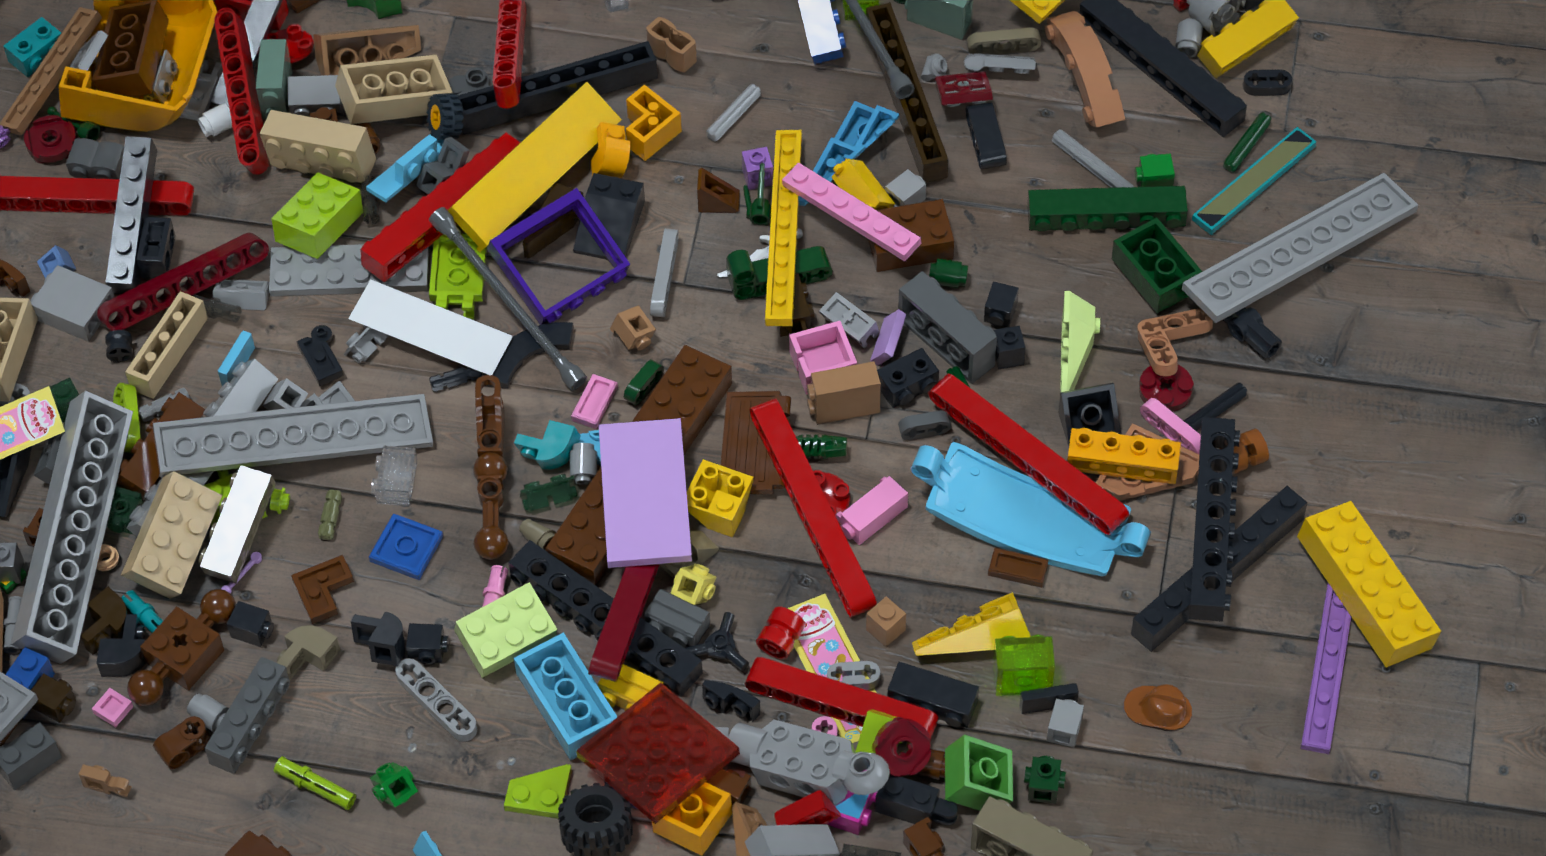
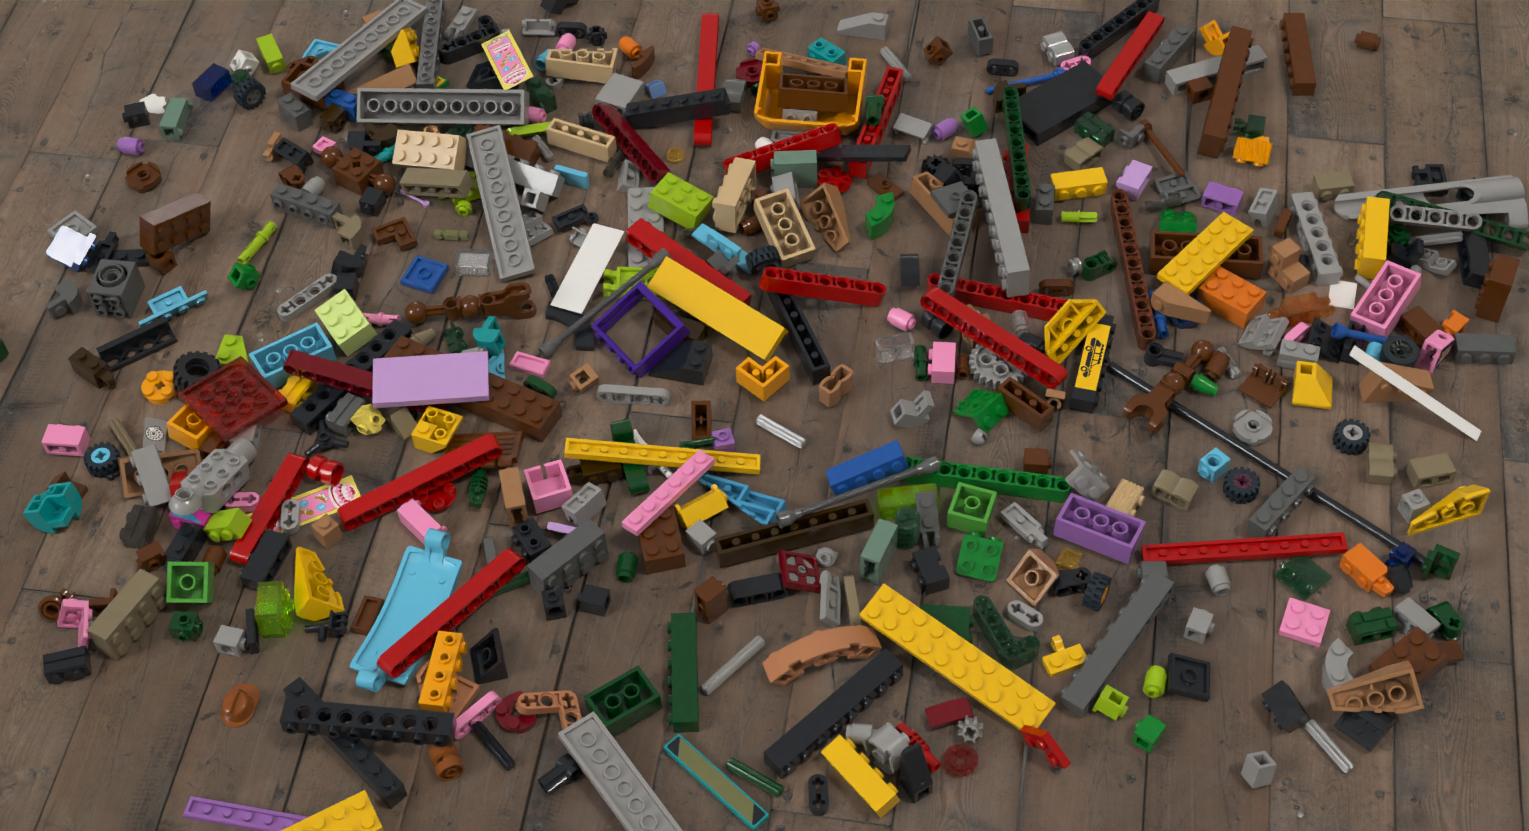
camera: 90 degrees right, 5 degrees down
light grey tile [70,30,108,71] -> none
black brick [136,217,176,278] -> none
light orange brick [591,122,630,178] -> none
black slope [702,680,760,722] -> none
dark red plate [872,717,932,776] -> none
yellowish green wedge [1060,291,1100,392] -> none
green brick [1135,153,1175,187] -> none
none -> black hinge [272,137,314,171]
none -> black arm [305,610,349,642]
none -> clear yellow tile [667,147,684,164]
none -> reddish brown brick [694,576,728,624]

